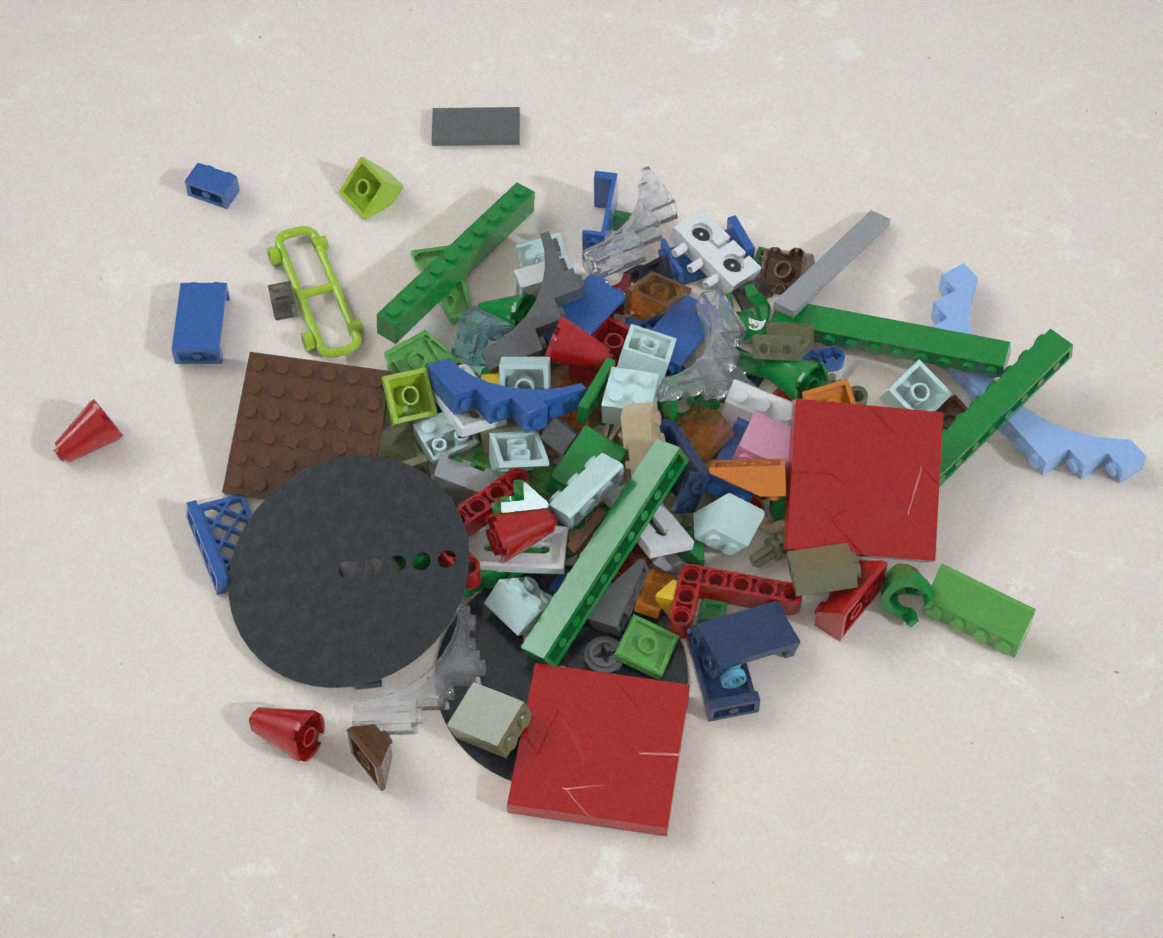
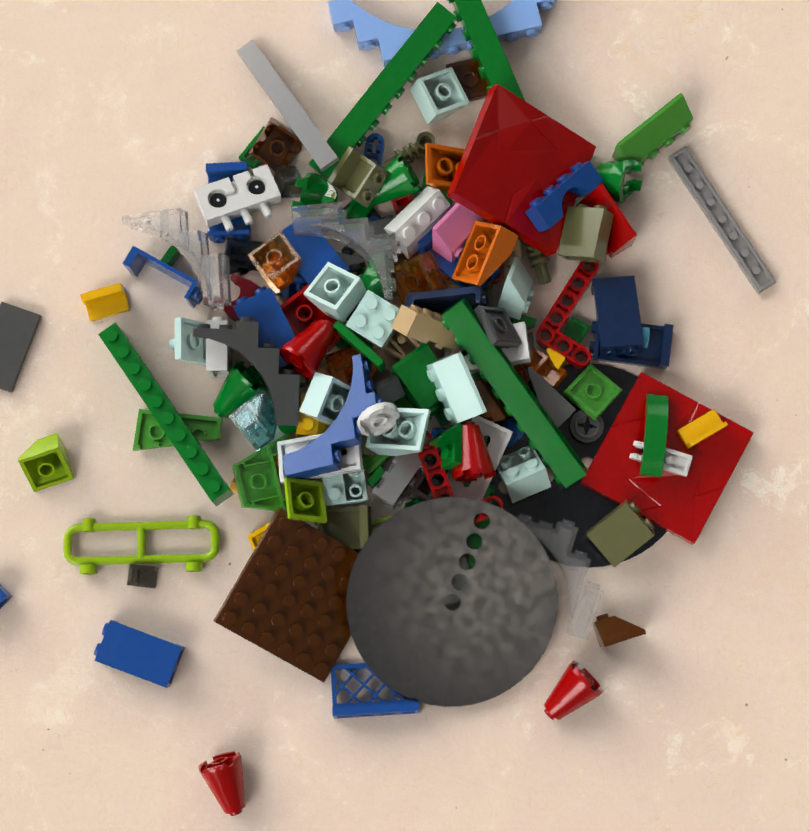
camera: 65 degrees left, 25 degrees up
none -> yellow panel [80,283,130,322]
none -> white tile [357,402,400,436]
none -> dark grey tile [474,306,522,348]
none -> blue arch [525,161,603,232]
none -> white hinge [629,441,693,477]
none -> green slope [640,394,668,478]
none -> light grey tile [668,146,776,294]
none -> yellow panel [677,409,728,449]

